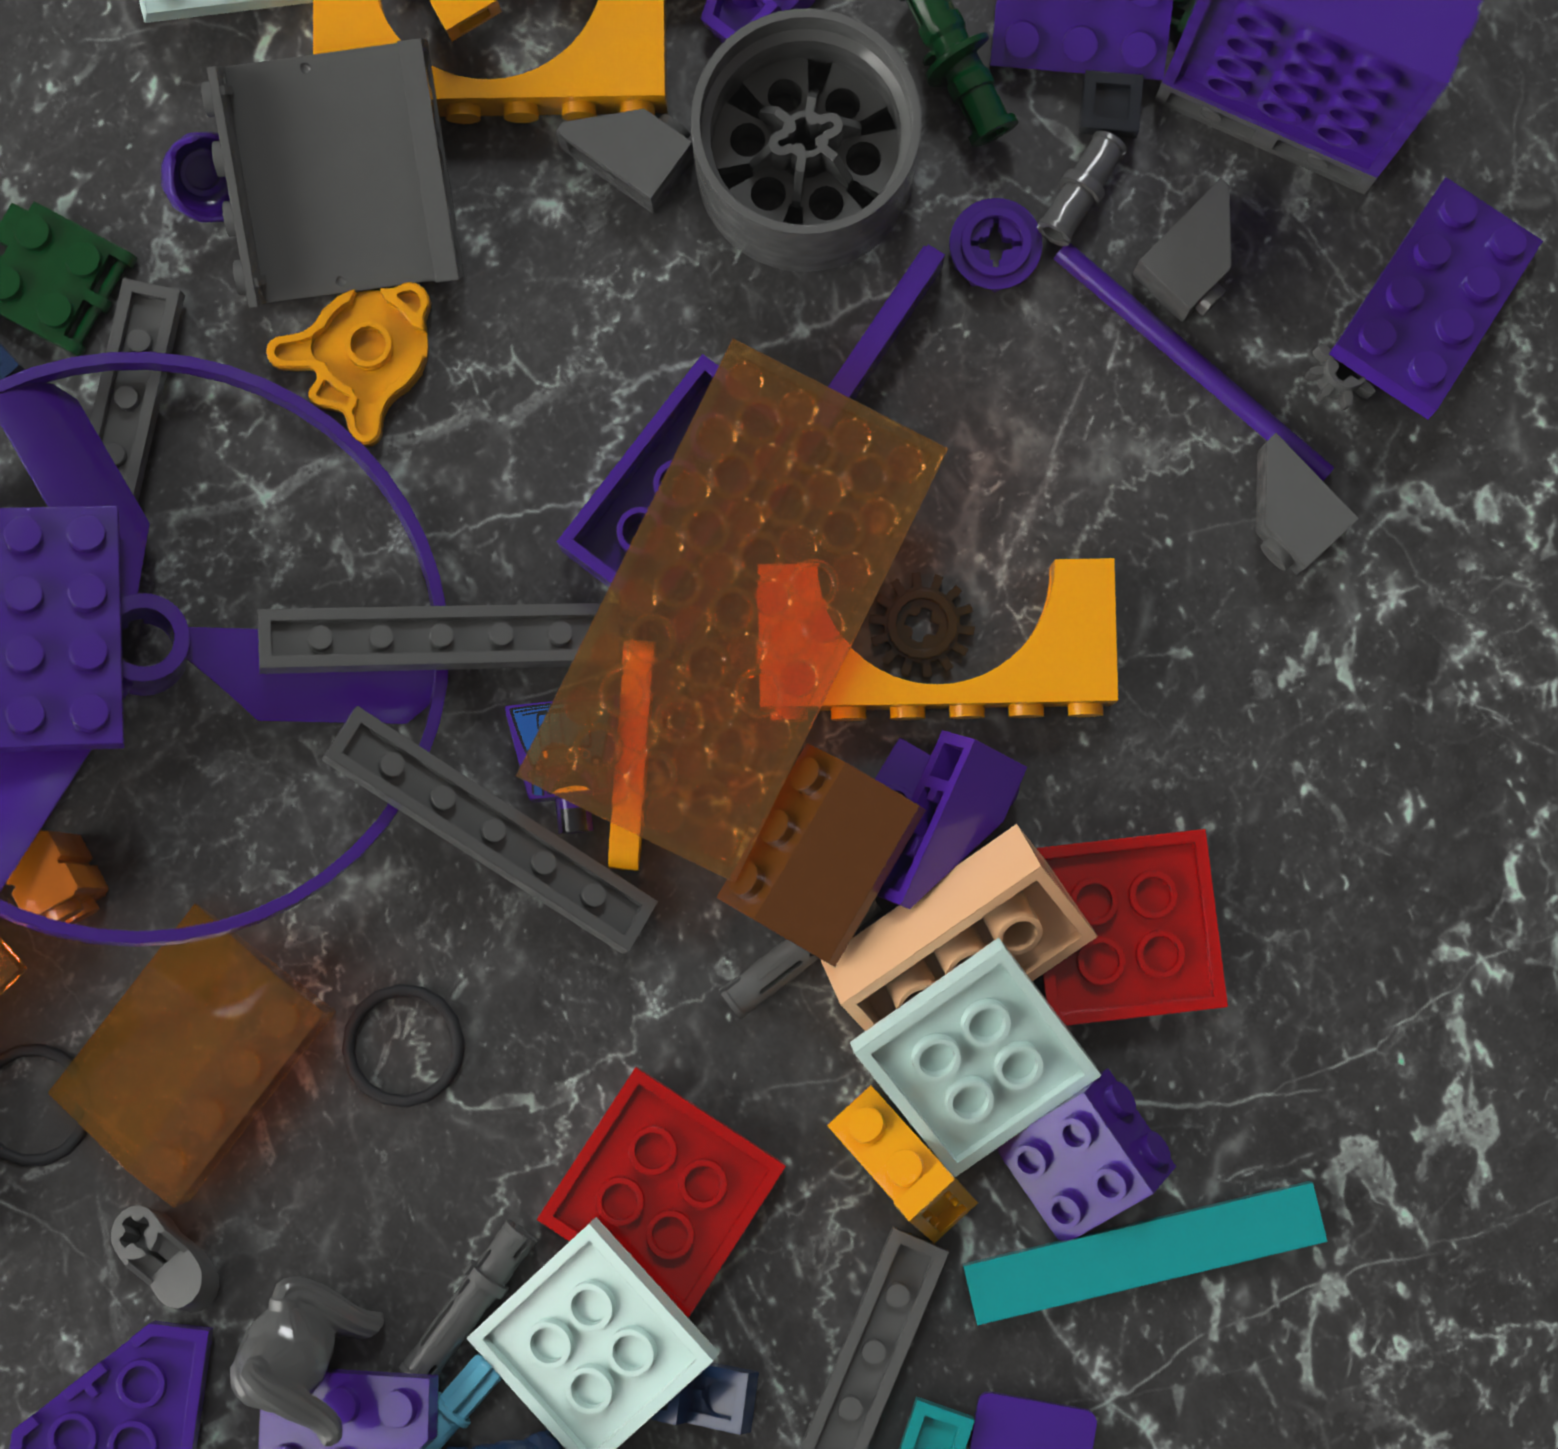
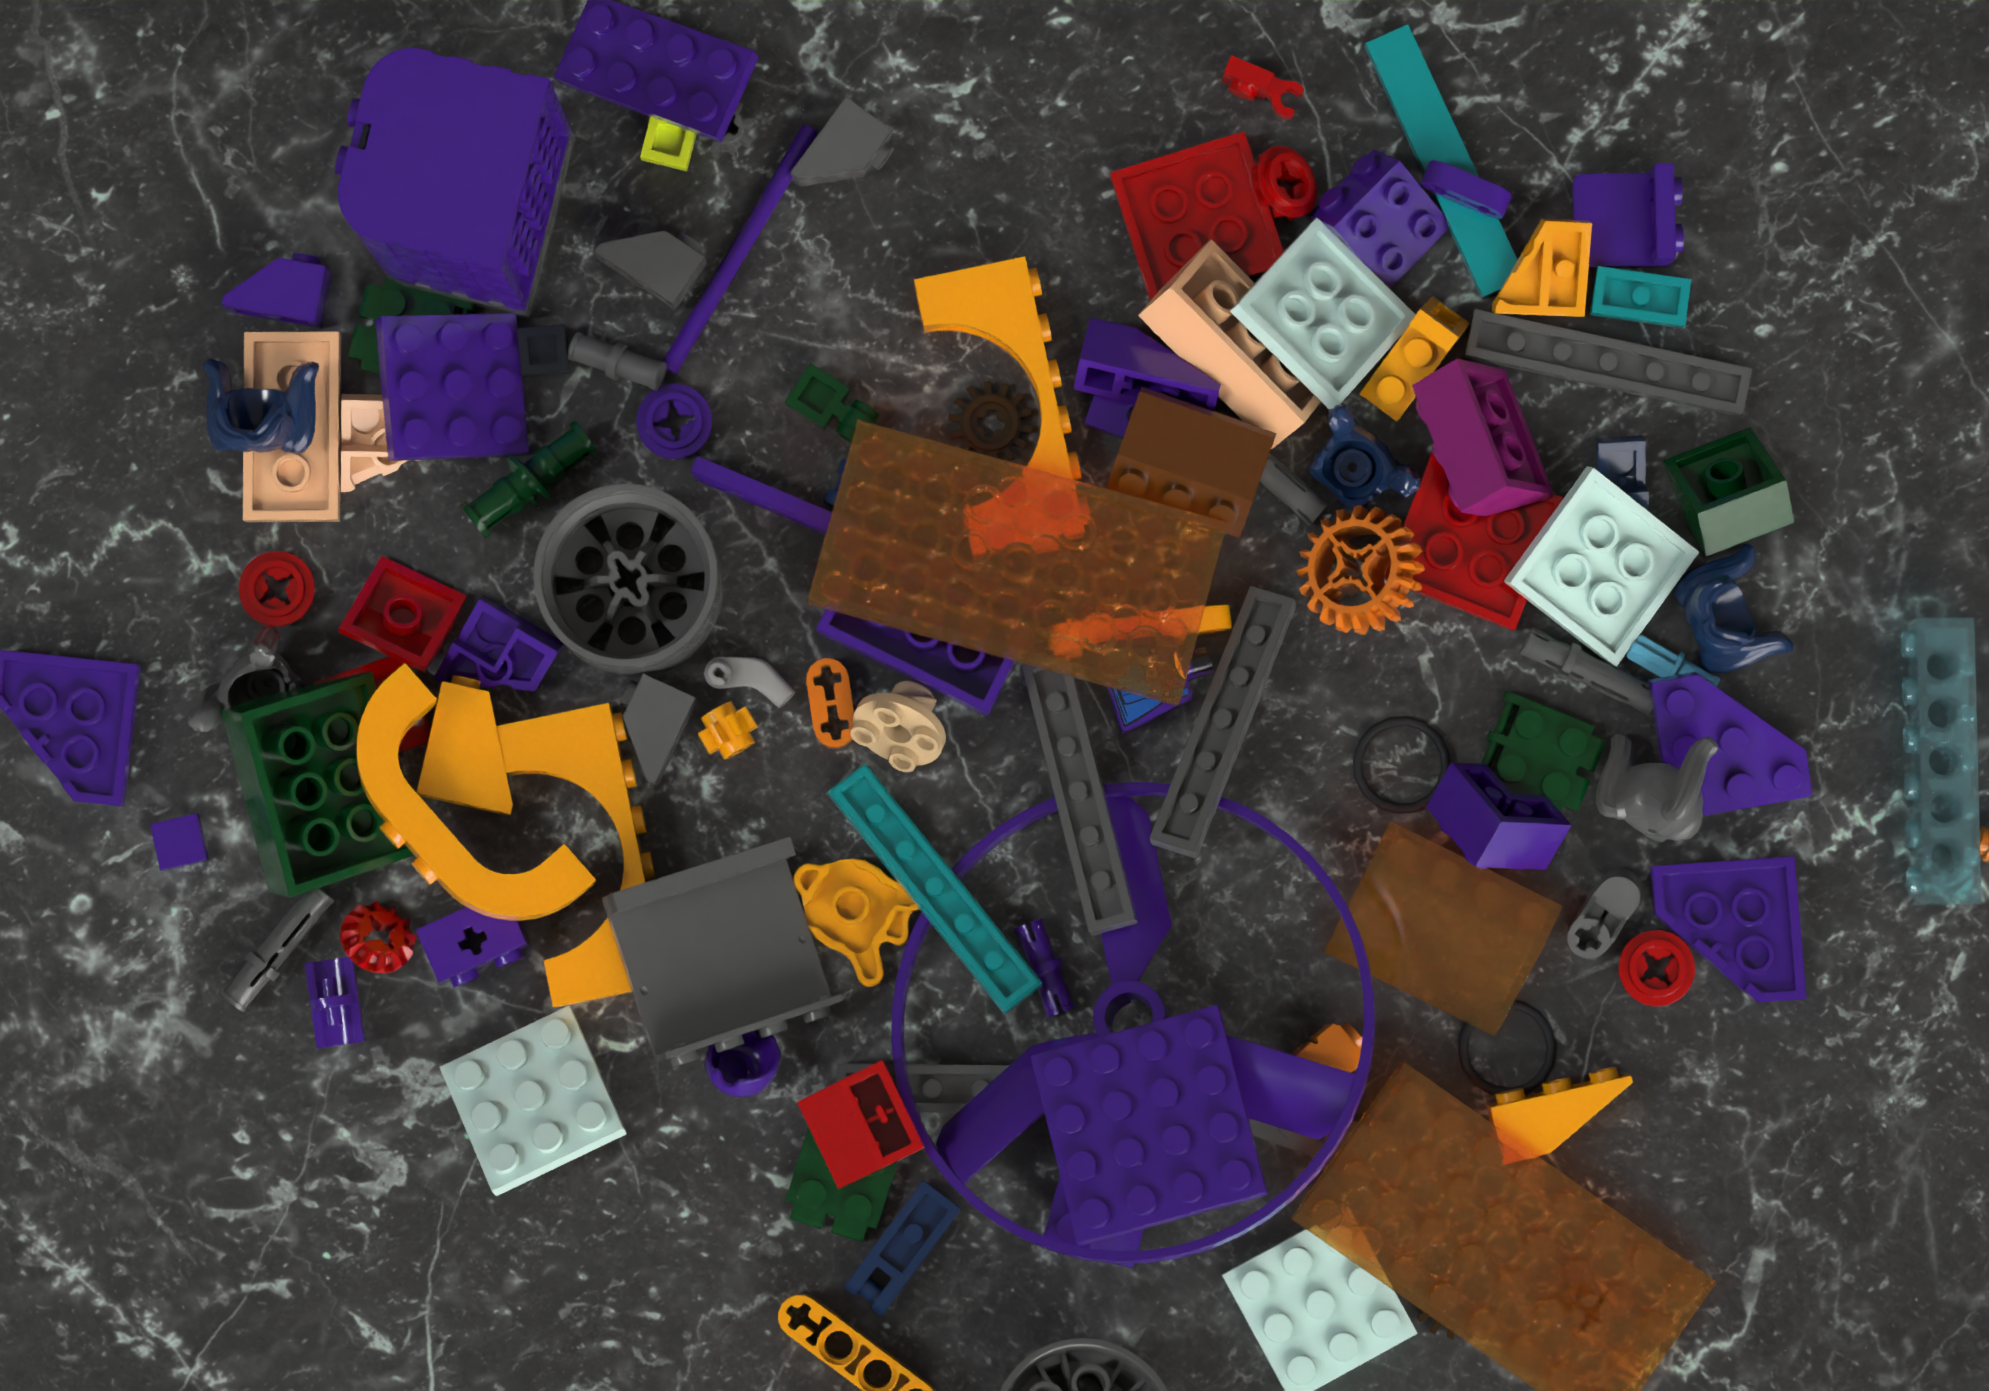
camera: 105 degrees left, 0 degrees up
none -> neon yellow plate [640,117,696,171]
none -> light orange gear [698,701,758,760]
none -> light grey arm [704,657,795,708]
none -> dark green plate [784,363,879,447]
none -> red slope [797,1060,925,1189]
none -> orange beam [806,658,854,749]
none -> teal tile [828,763,1042,1015]
none -> tan plate [850,681,946,772]
none -> dark purple pin [1014,918,1076,1018]
none -> red plate [1222,55,1304,120]
none -> red gear [1251,146,1317,221]
none -> orange gear [1296,506,1425,635]
none -> dark blue hair [1309,404,1421,511]
none -> magenta slope [1412,359,1554,516]
none -> dark purple beam [1420,160,1512,219]
none -> dark purple brick [1426,762,1572,871]
none -> dark green plate [1481,691,1606,812]
none -> light orange wing [1492,219,1592,317]
none -> red gear [1618,930,1695,1006]

